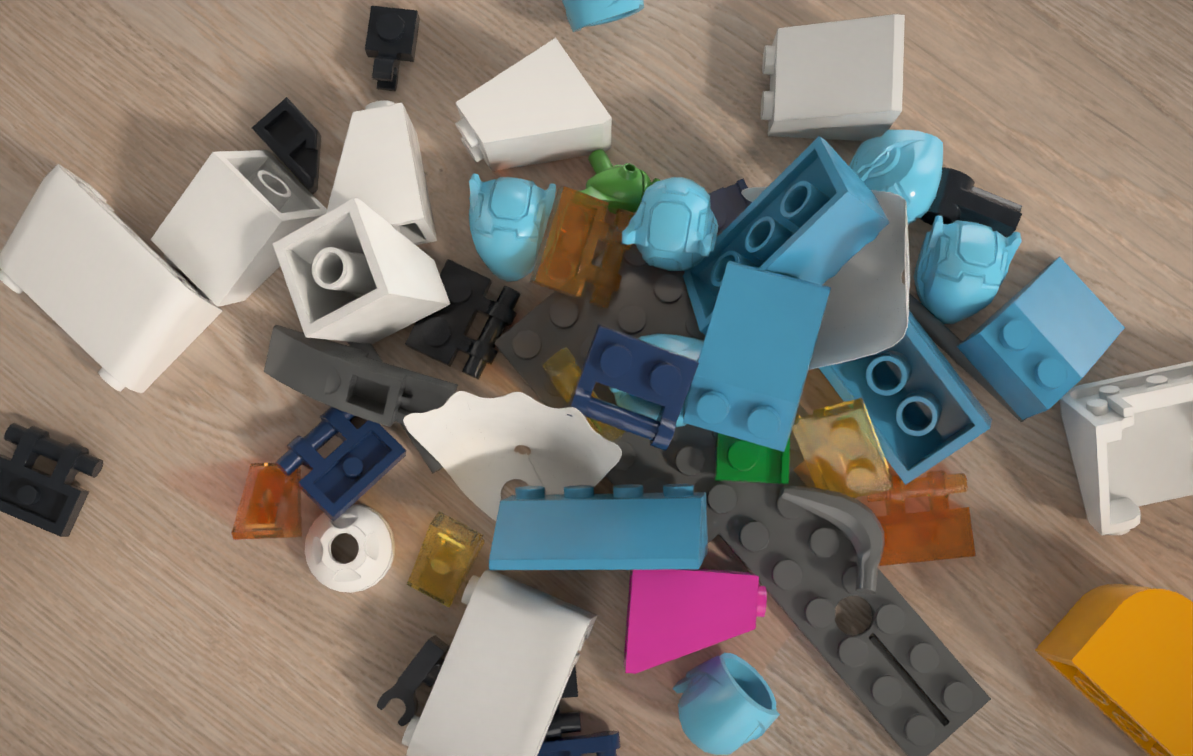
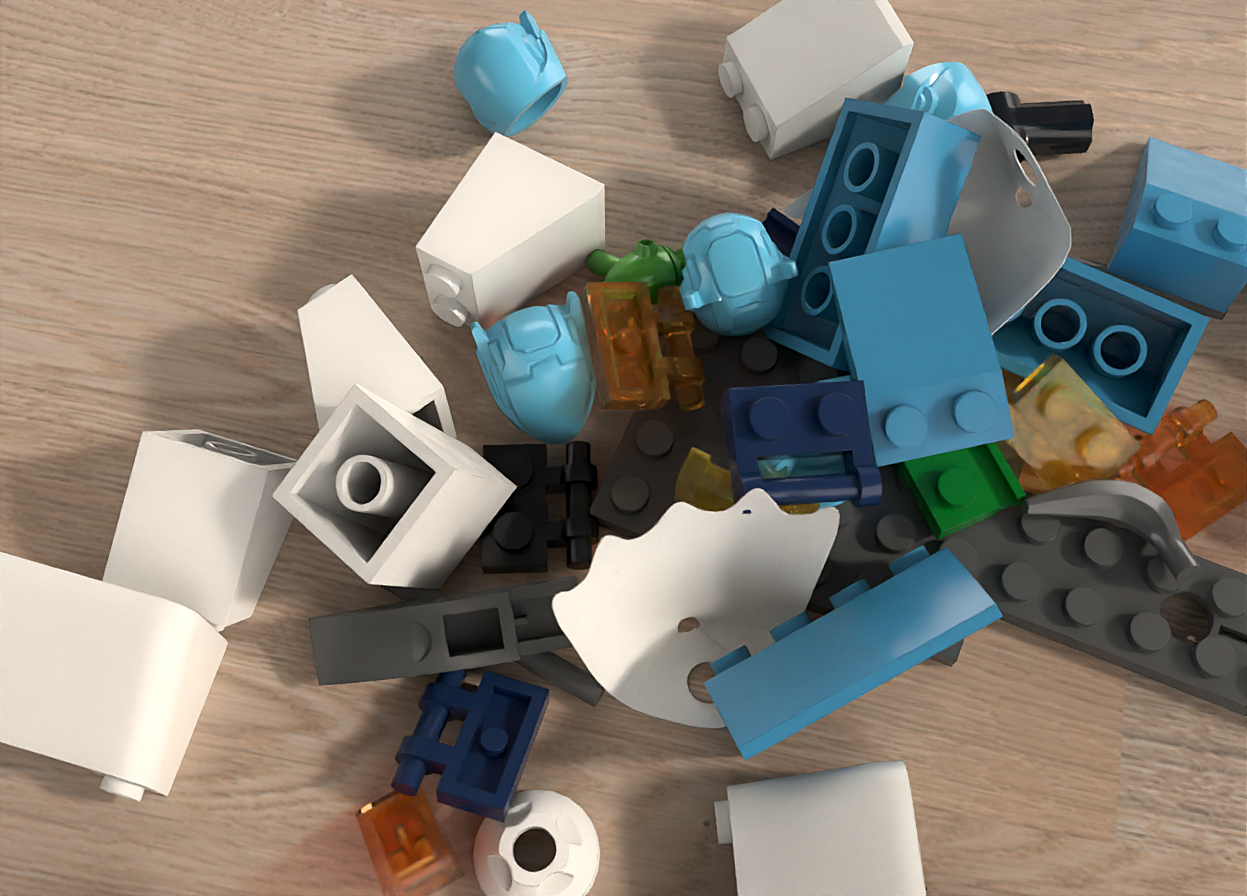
camera: 30 degrees left, 15 degrees down
black tile [252,97,321,195] -> none
black plate [365,6,420,91] -> none
clear yellow slope [407,511,485,608] -> none
dark pink slope [623,568,767,674] -> none
medium azure helmet [673,653,780,755] -> none
medium azure helmet [913,216,1022,324] -> none

